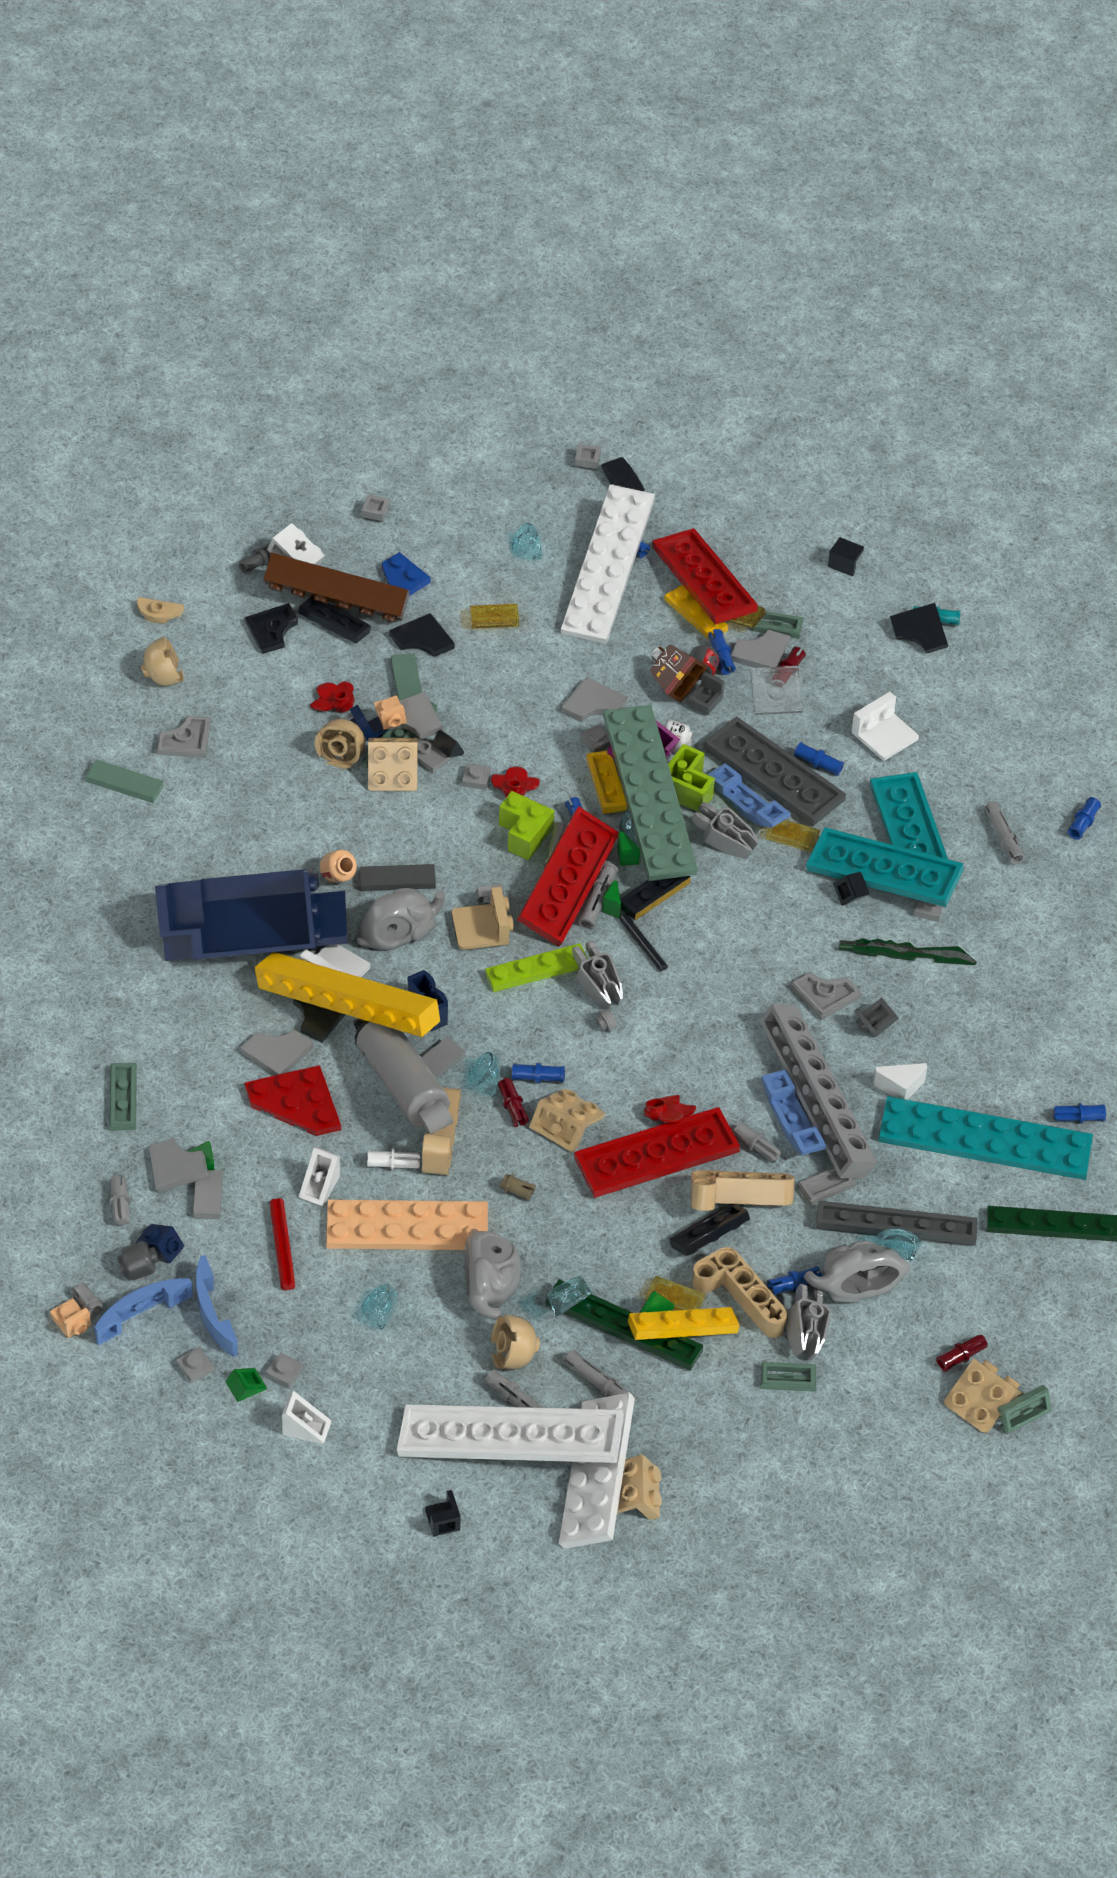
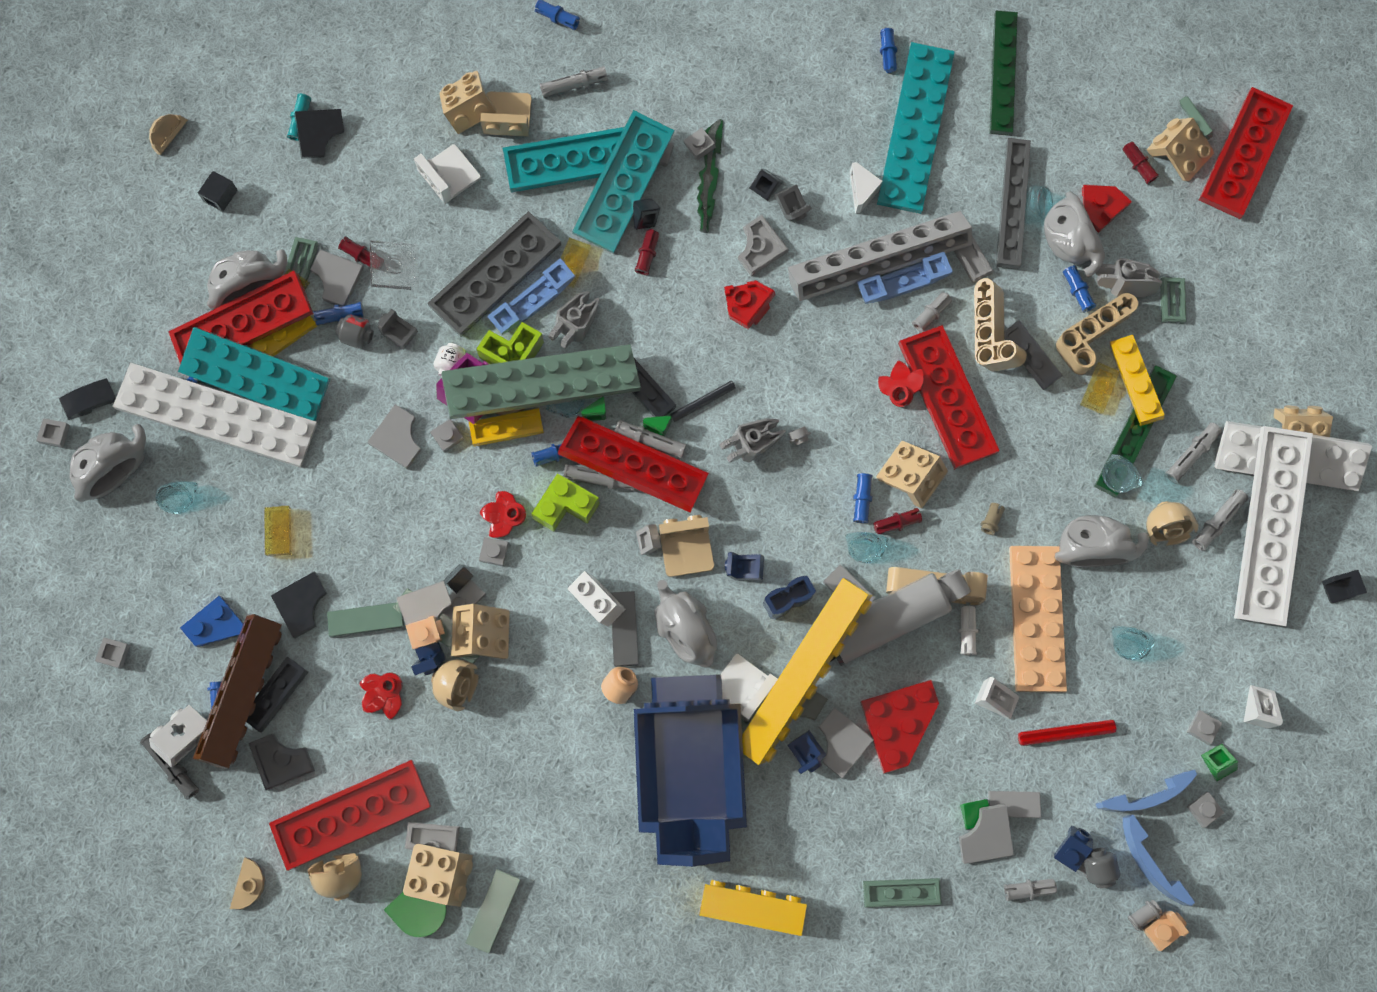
camera: 90 degrees left, 25 degrees up
lime plate [485,943,588,992] -> none
green slope [640,1291,675,1313] -> none
reddish brown torso [650,644,709,702] -> none
blue pin [794,742,844,776] -> none
none -> light grey piece [70,424,146,502]
none -> tan plate [149,114,188,155]
none -> teal plate [178,327,331,421]
none -> light grey piece [207,249,287,310]
none -> red plate [269,760,431,871]
none -> green tile [384,892,447,937]
none -> tan bracket [403,844,473,907]
none -> tan bracket [439,71,497,134]
none -> tan bracket [480,91,532,137]
none -> white brick [568,571,626,627]
none -> dark red axle [634,229,659,276]
none -> light grey plate [683,128,716,161]
none -> yellow brick [699,880,807,936]
none -> red plate [724,280,776,330]
none -> dark blue bracket [725,552,764,581]
none -> black slope [749,169,783,201]
none -> dark blue bracket [787,730,826,774]
none -> red plate [1082,185,1132,233]
none -> red plate [1198,87,1293,219]

